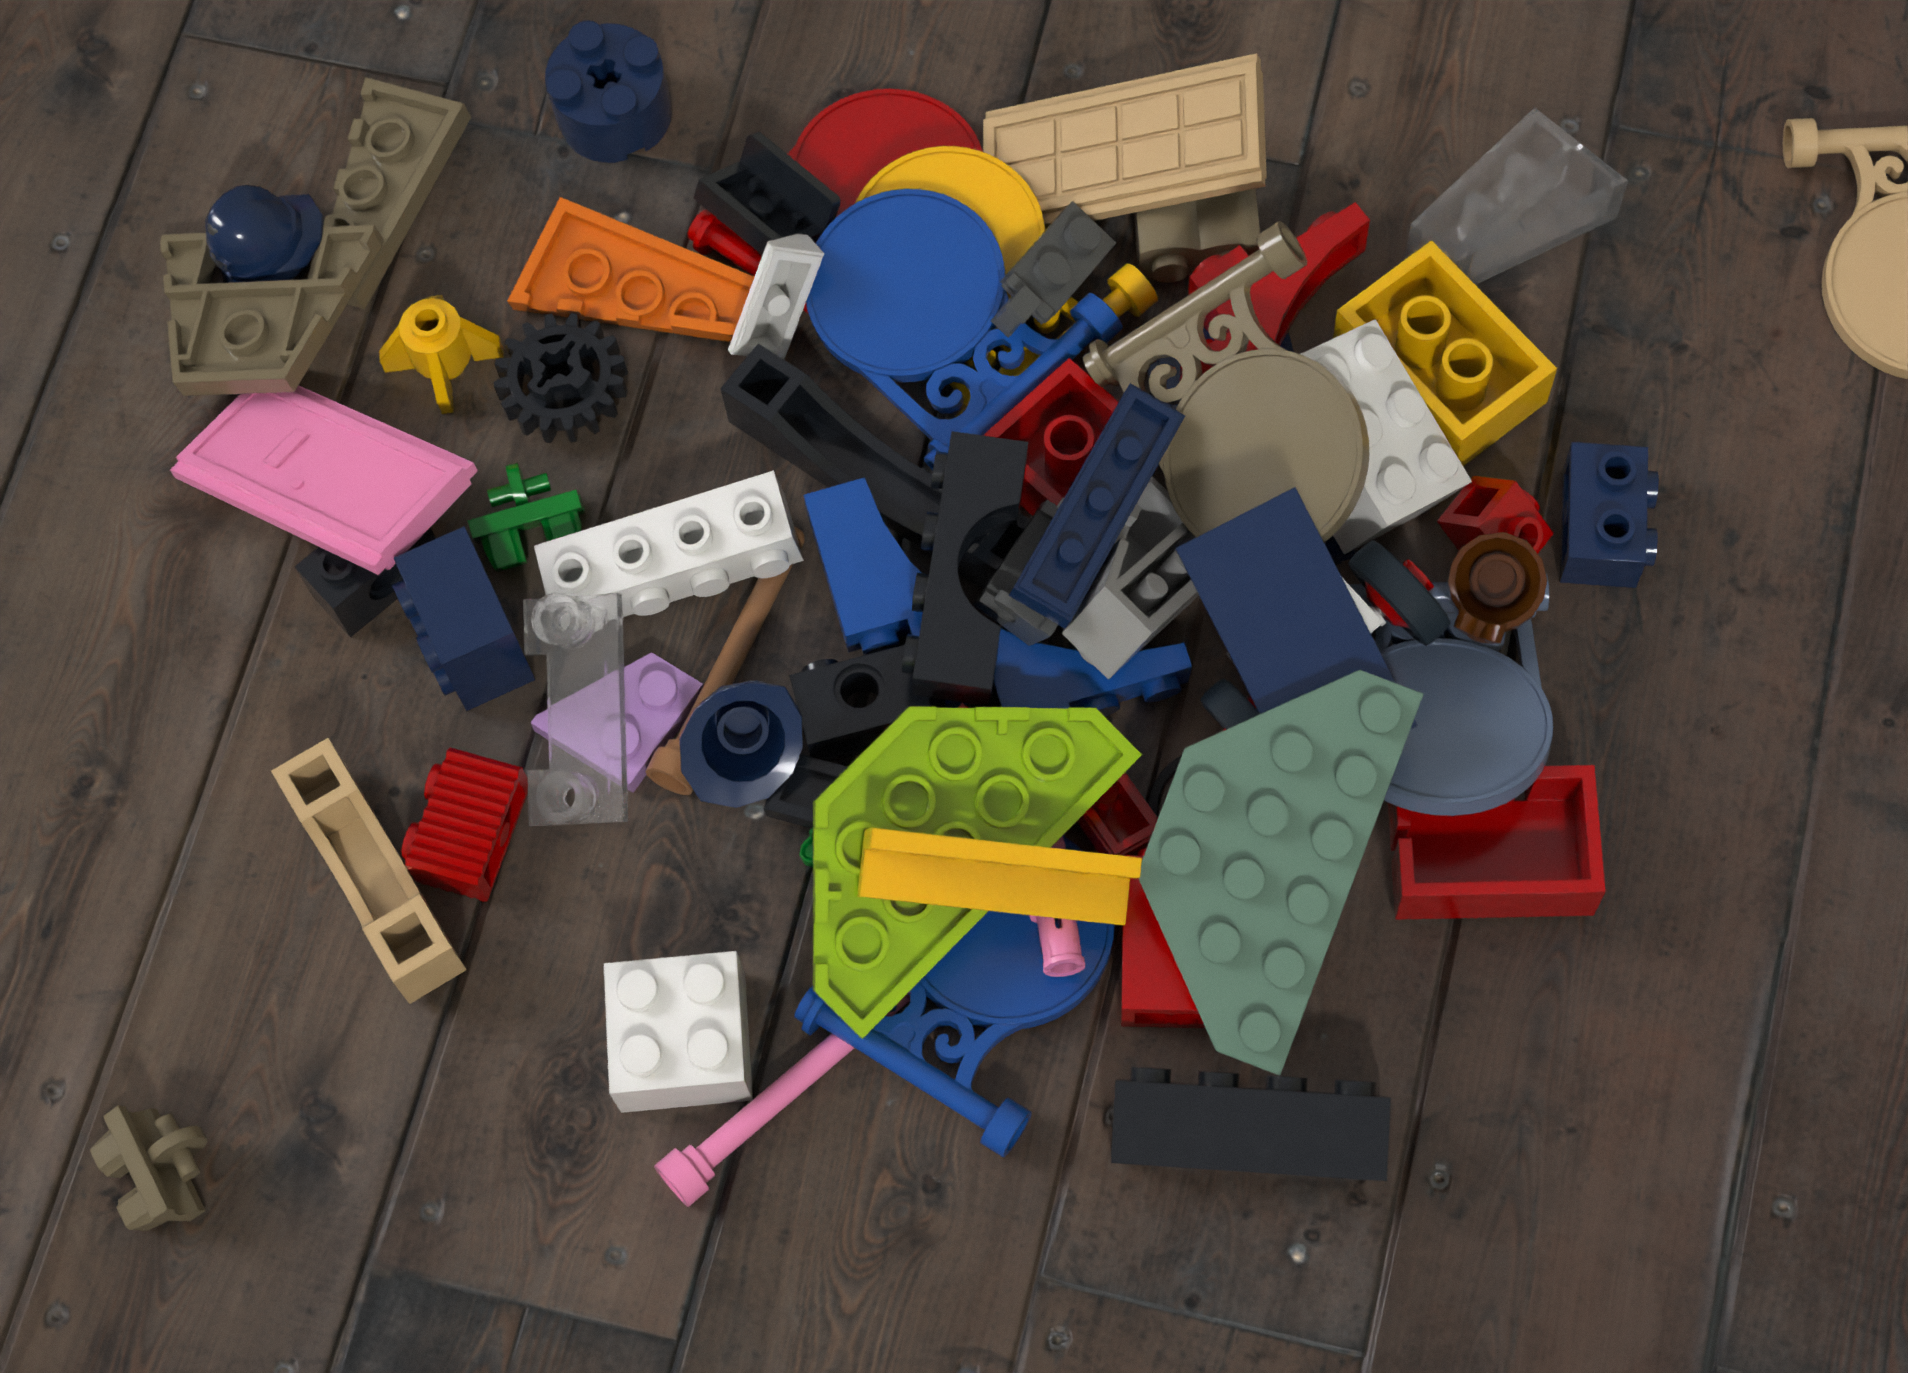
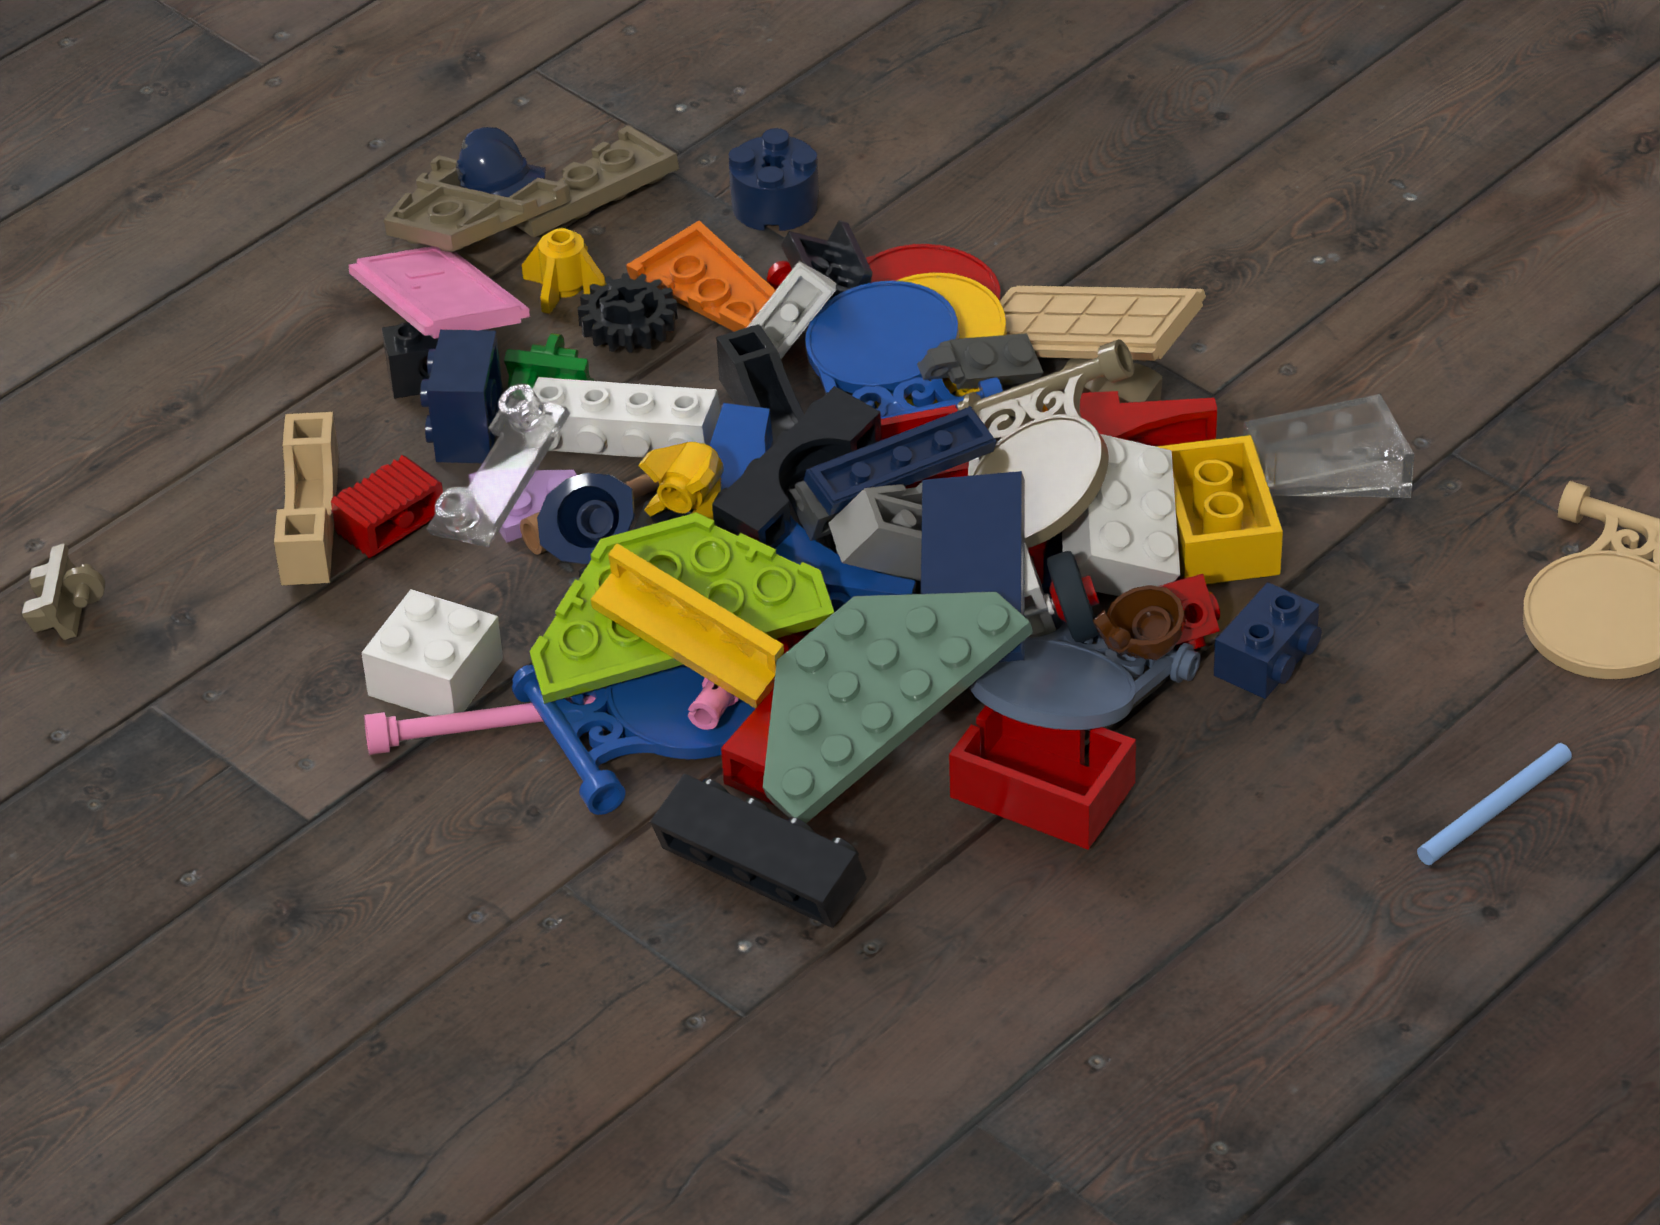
camera: 25 degrees right, 25 degrees down
none -> yellow brick [638,442,724,520]

